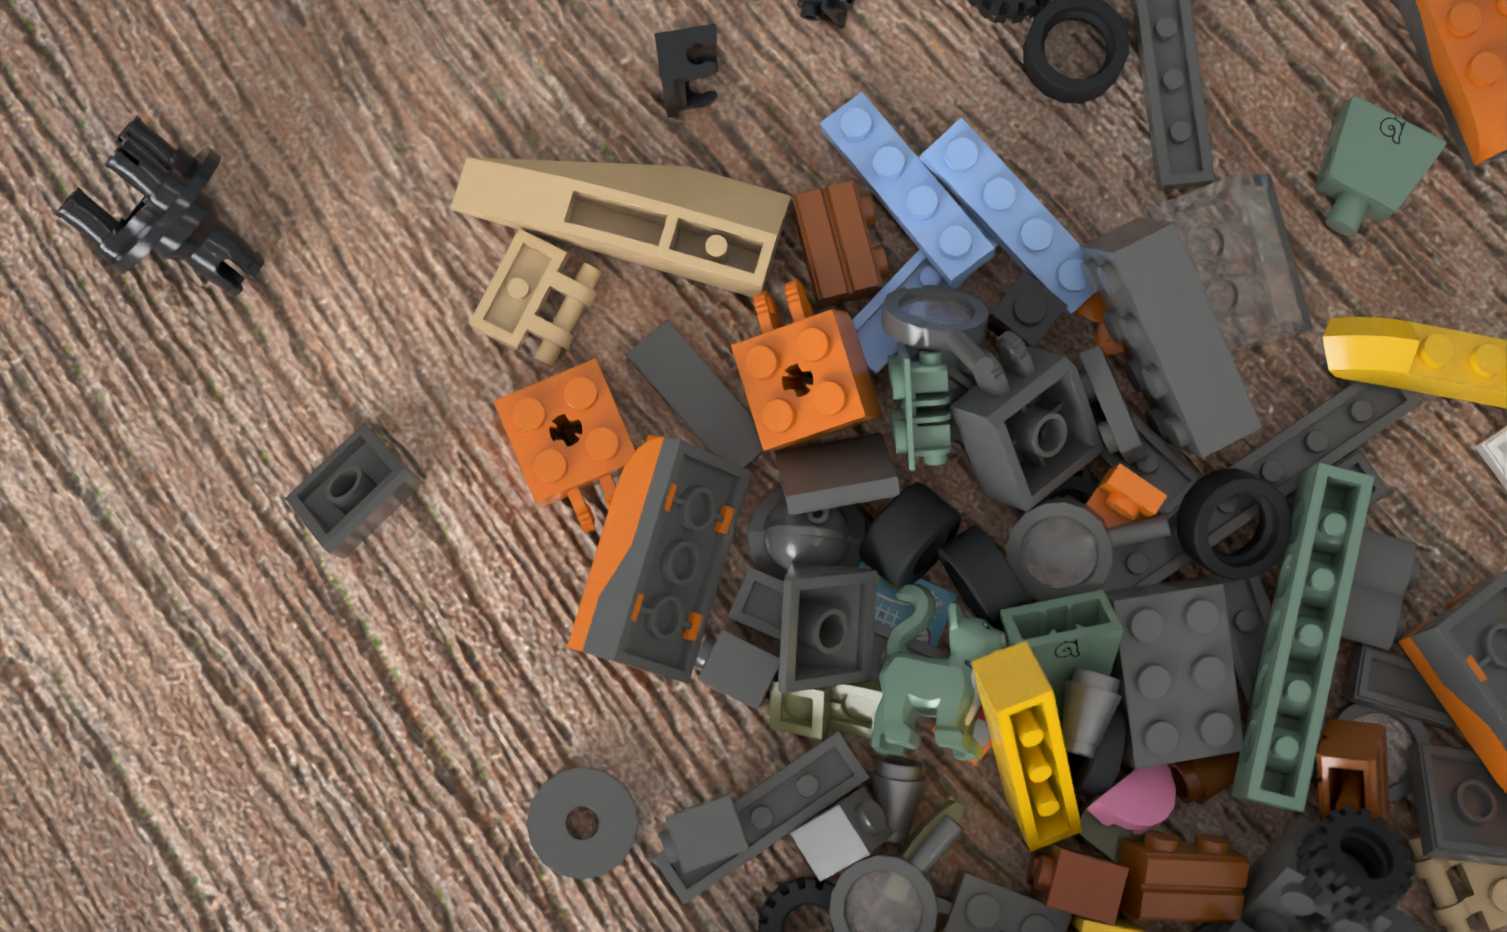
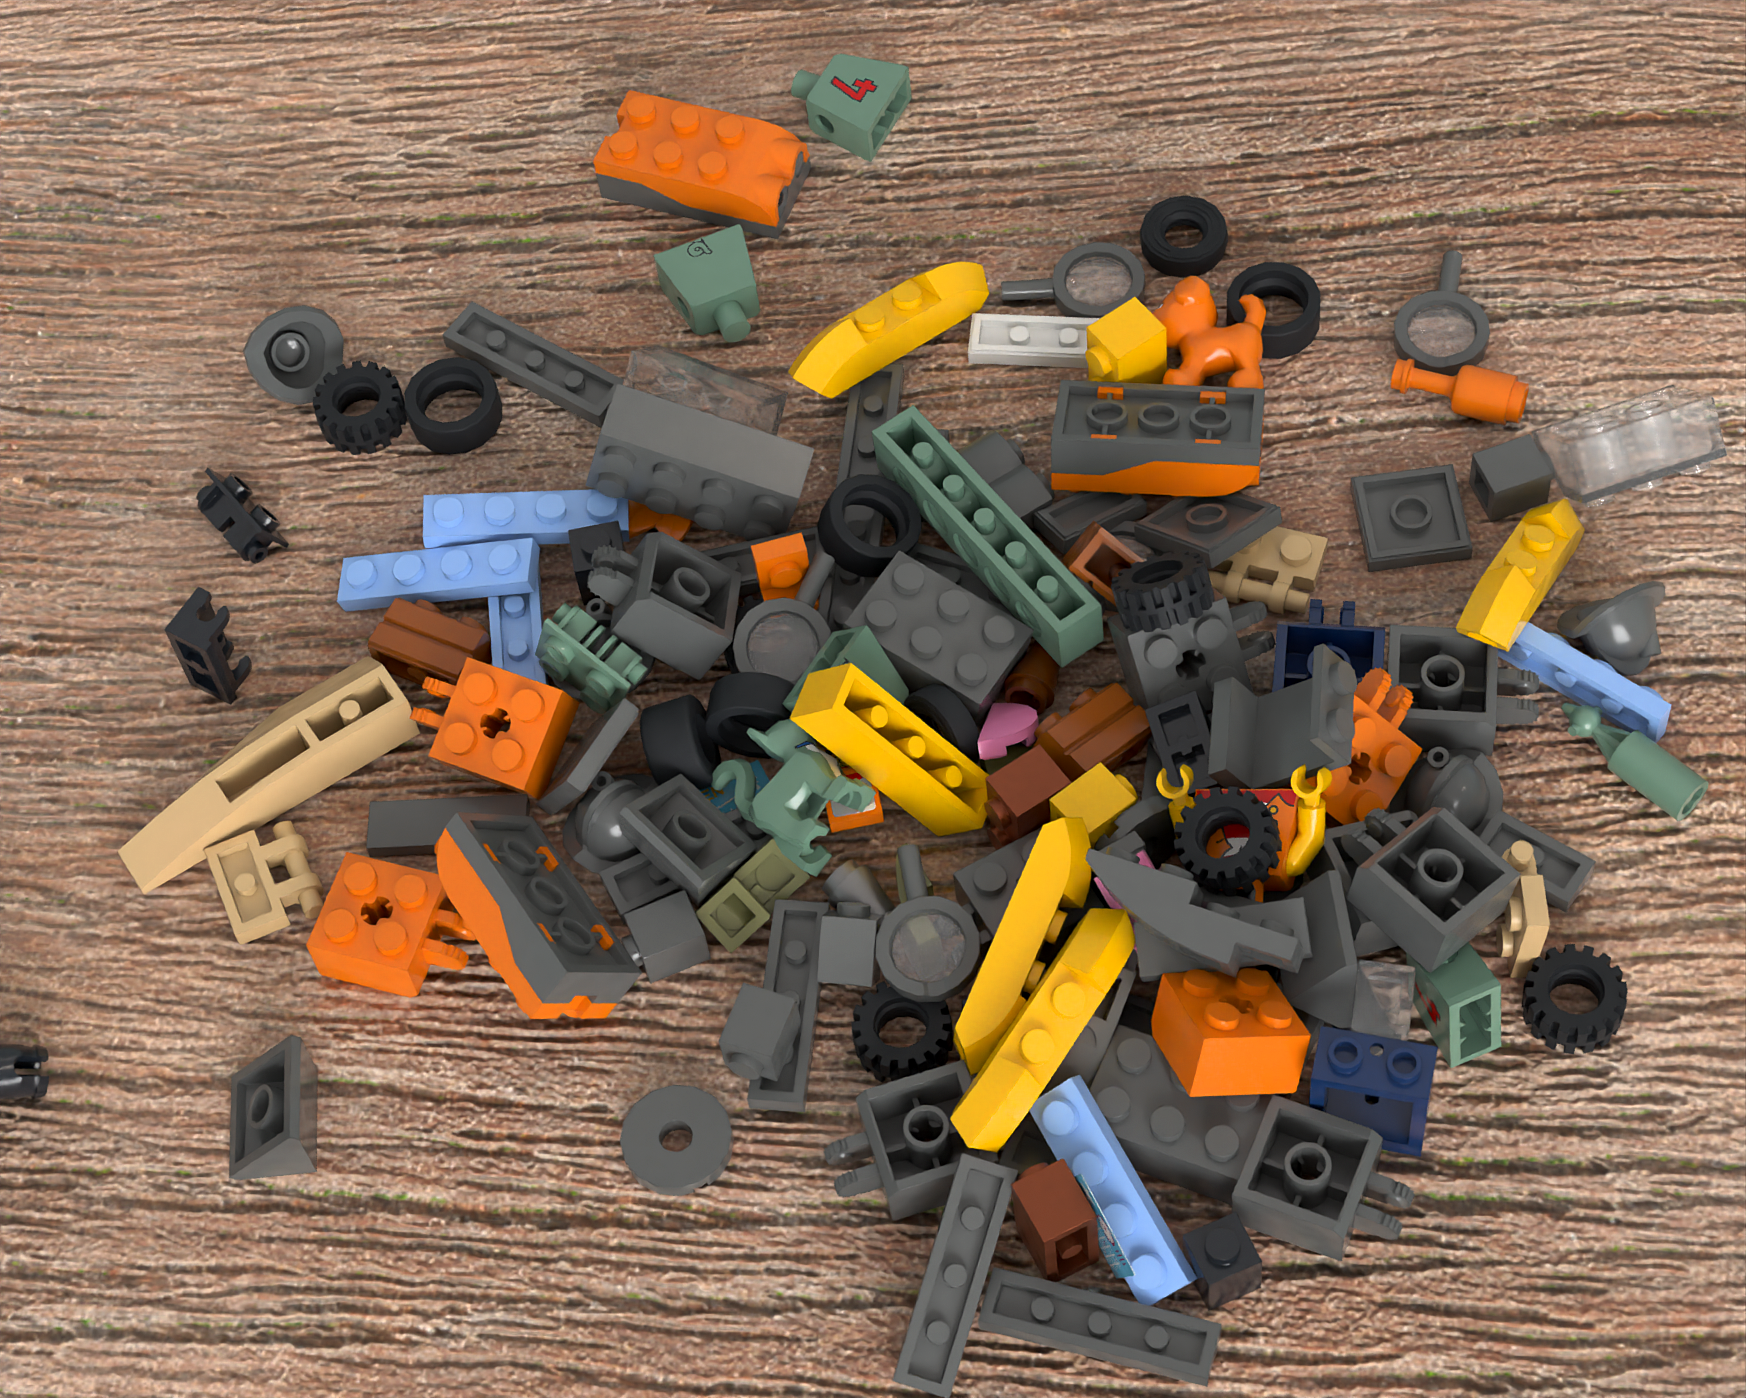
camera: 40 degrees left, 25 degrees down
dark grey piece [881,285,994,378] -> none
flat silver cone [1062,668,1122,758] -> none
dark grey plate [1079,345,1149,465] -> none

